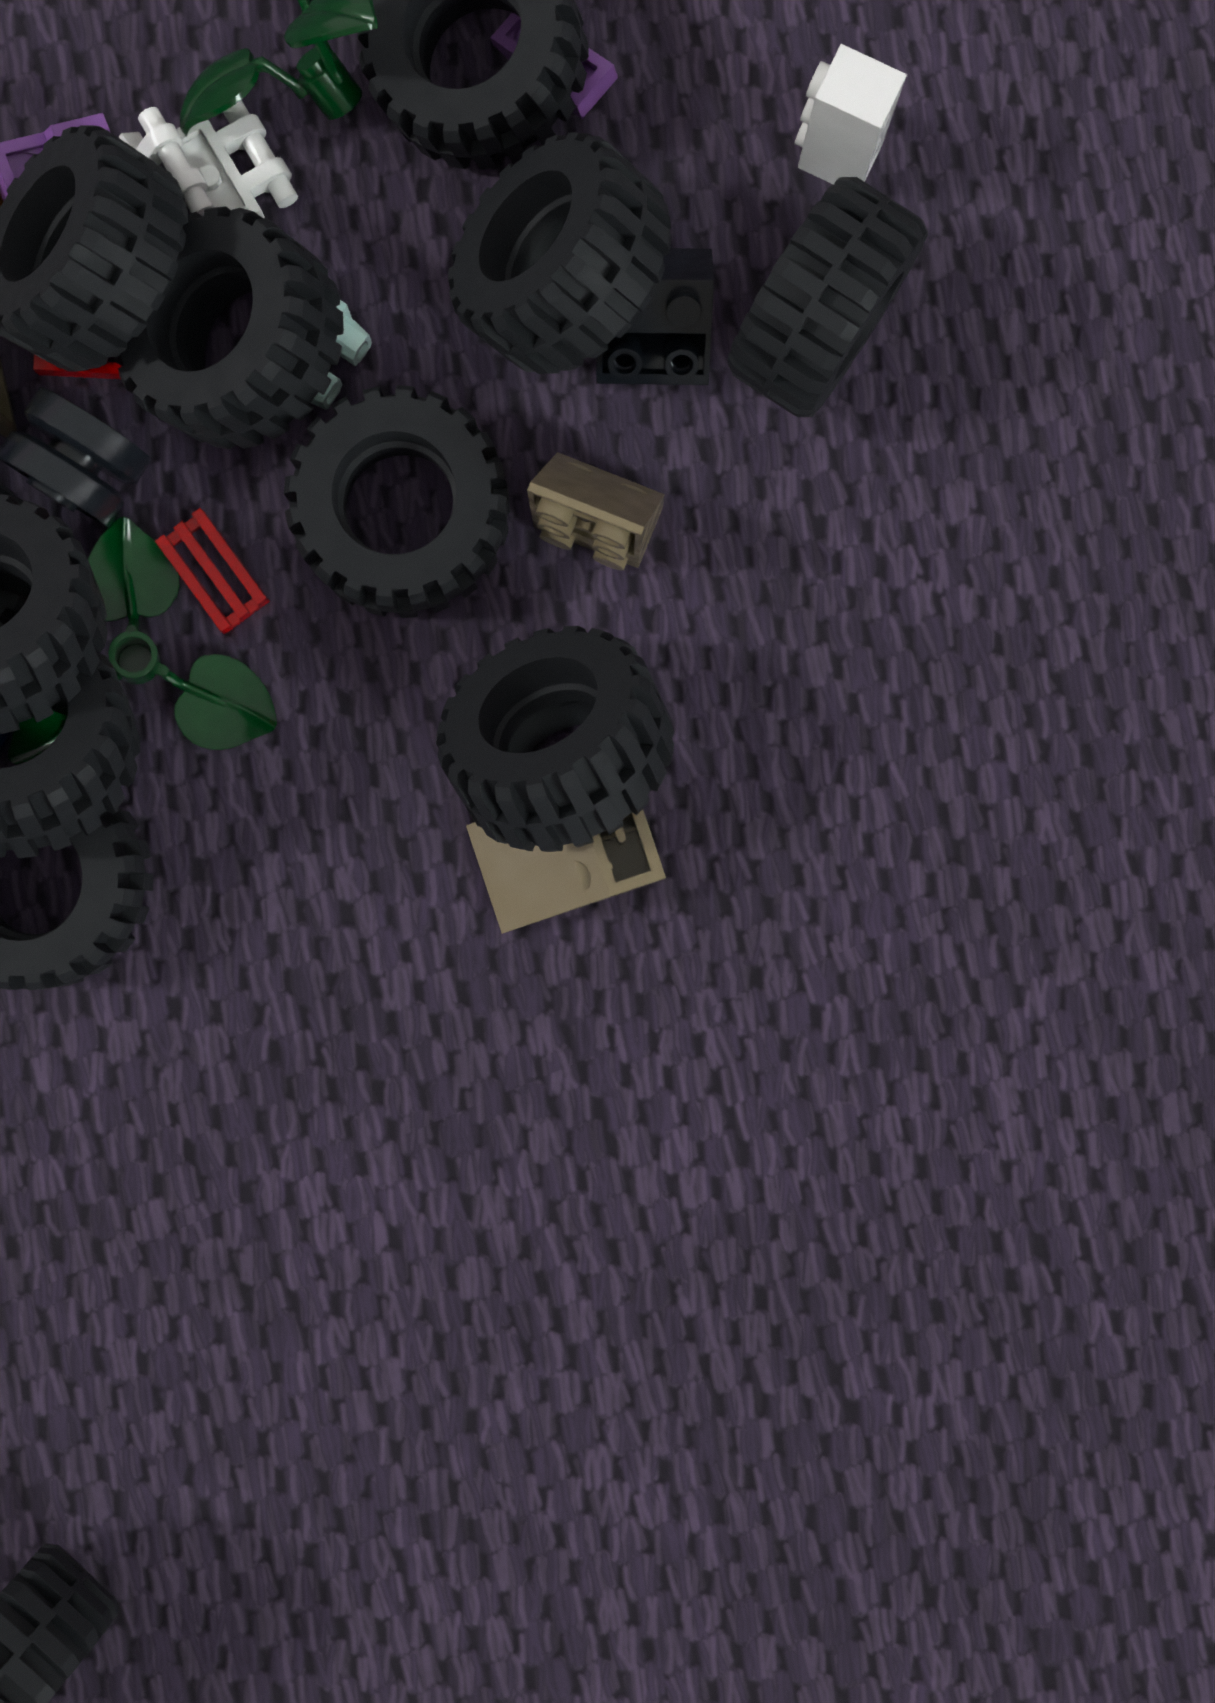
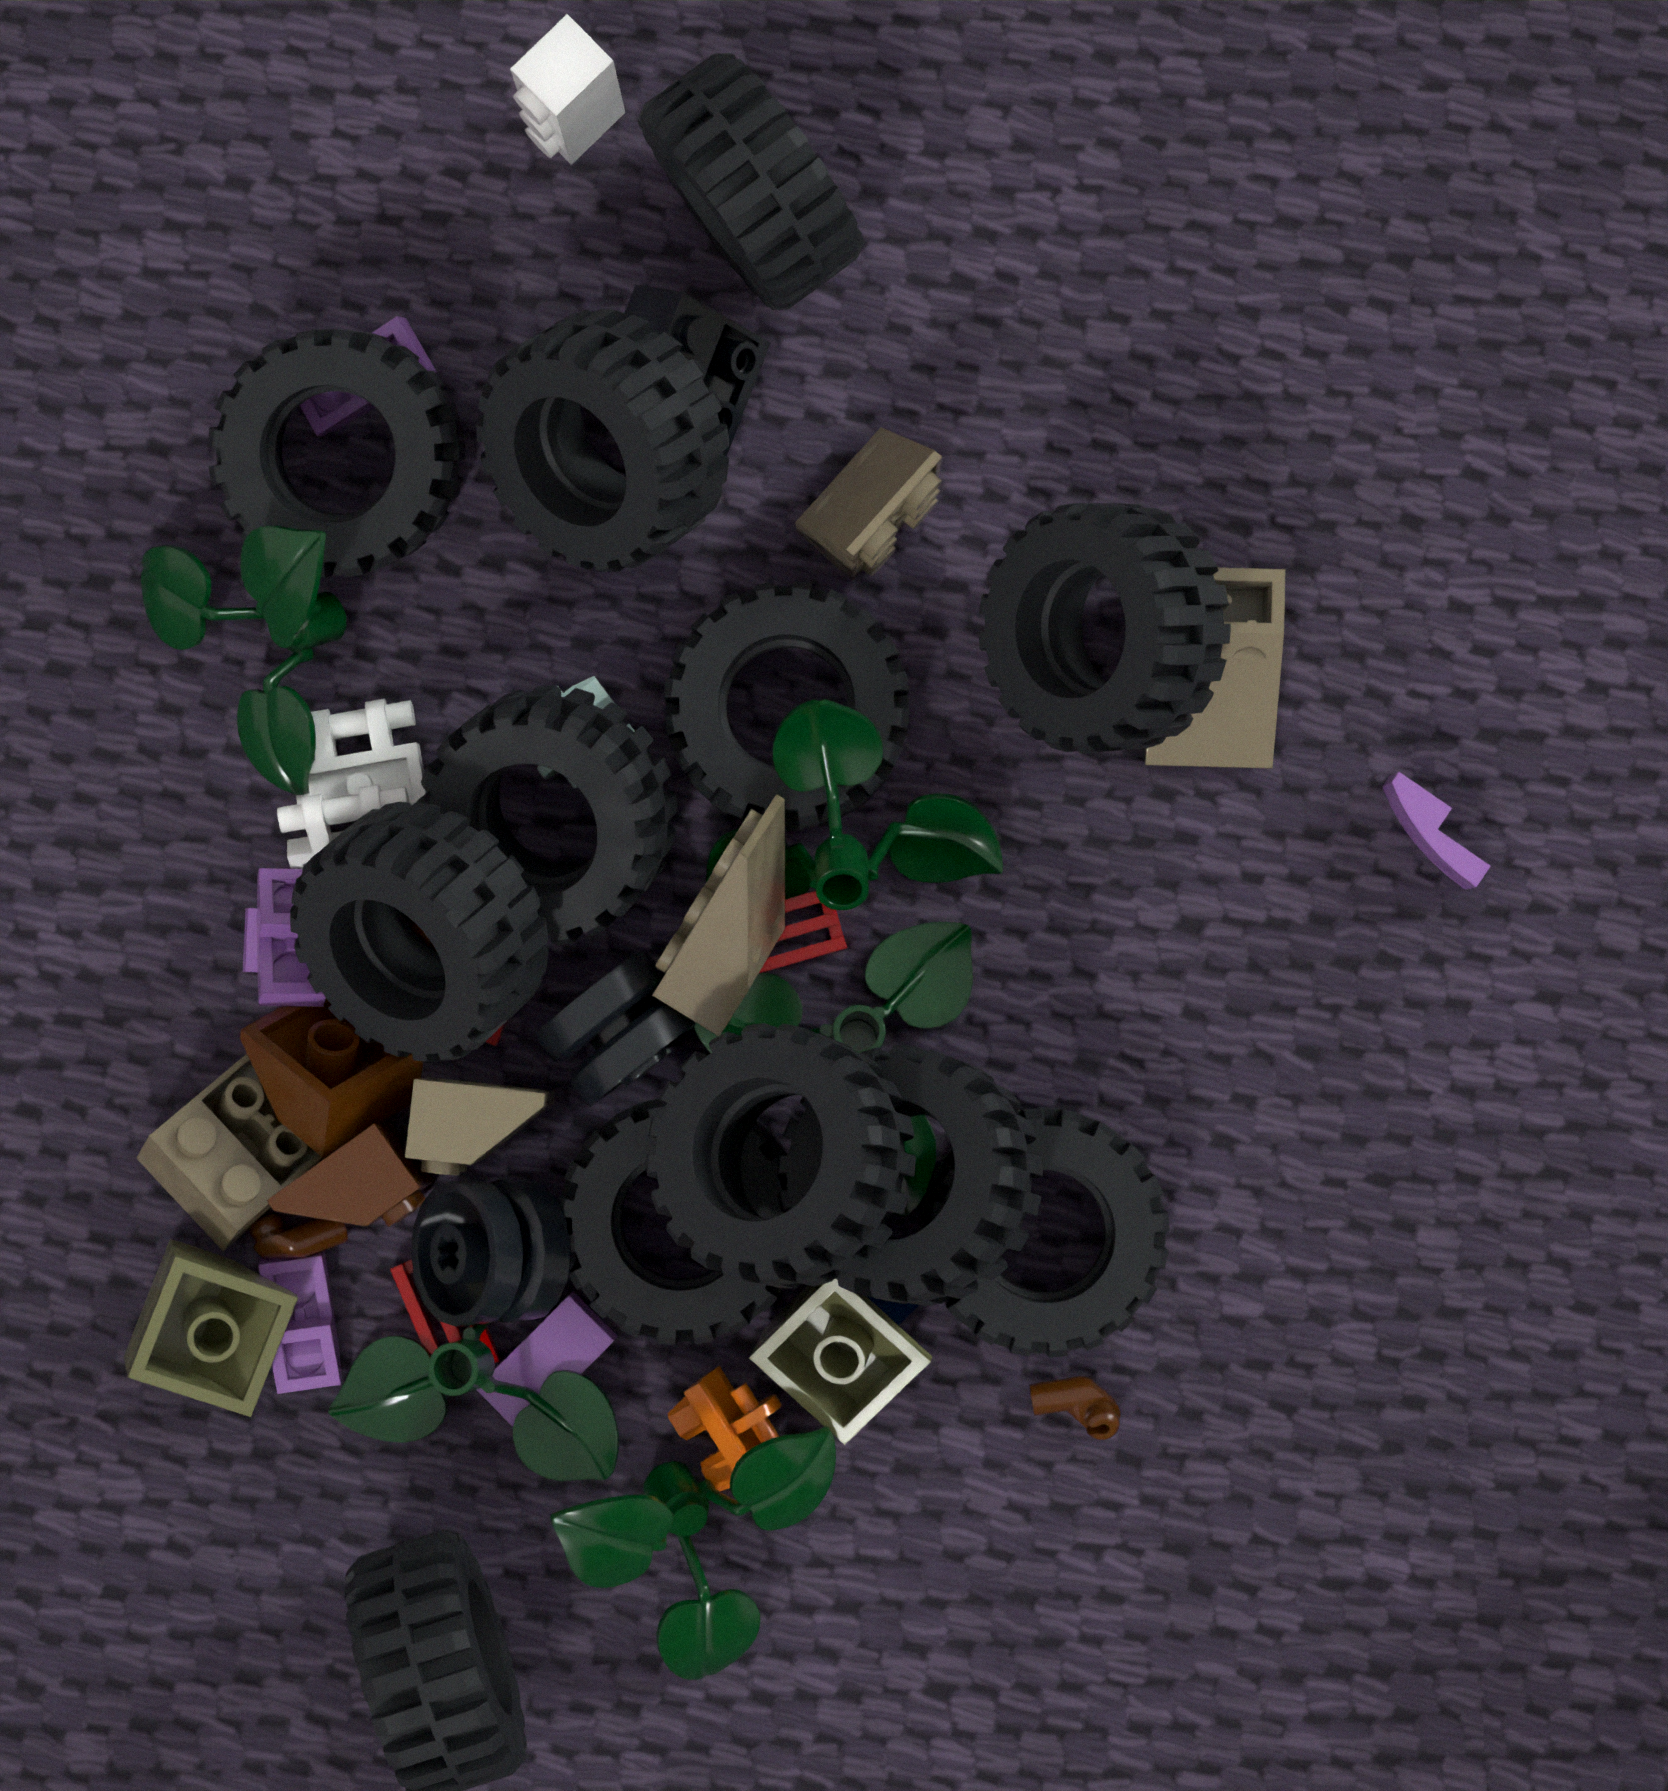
camera: 70 degrees left, 0 degrees up
none -> dark tan slope [652,794,785,1036]
none -> dark green plant [706,699,1003,910]
none -> medium lavender slope [1382,772,1491,890]

